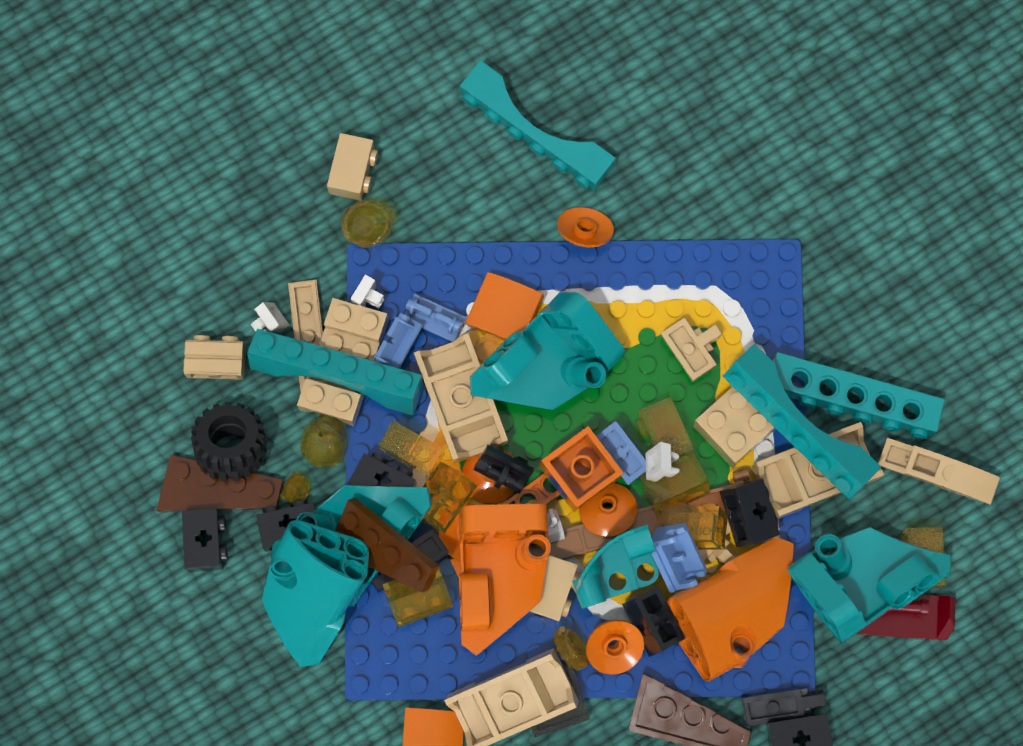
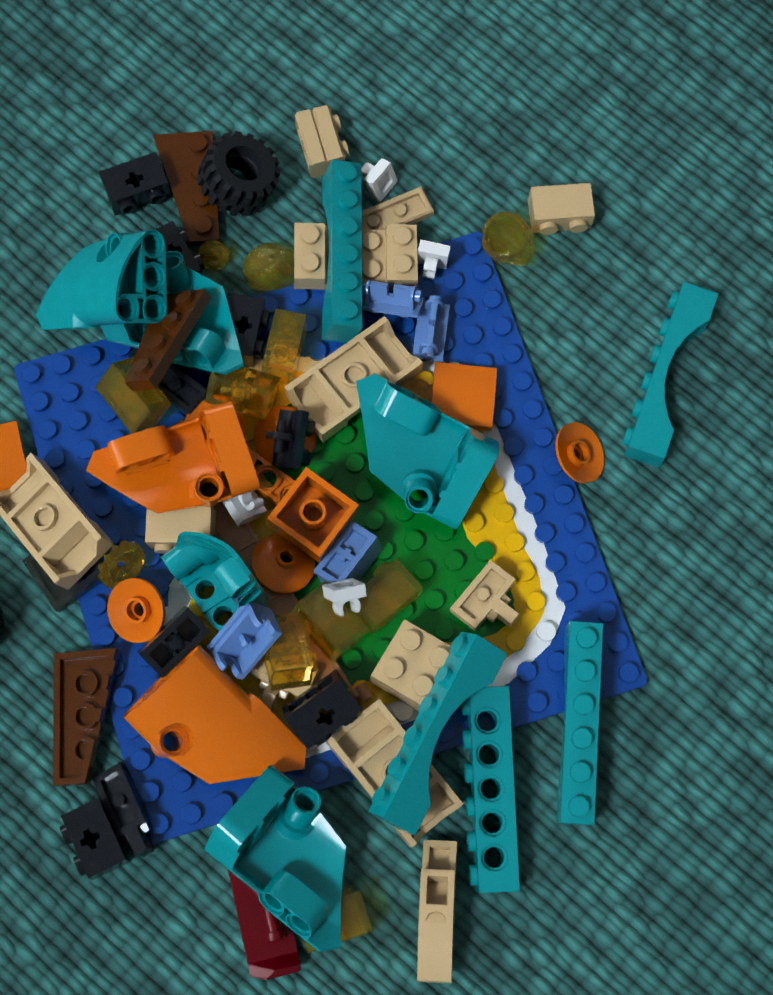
camera: 65 degrees right, 5 degrees down
none -> teal arch [556,621,603,825]

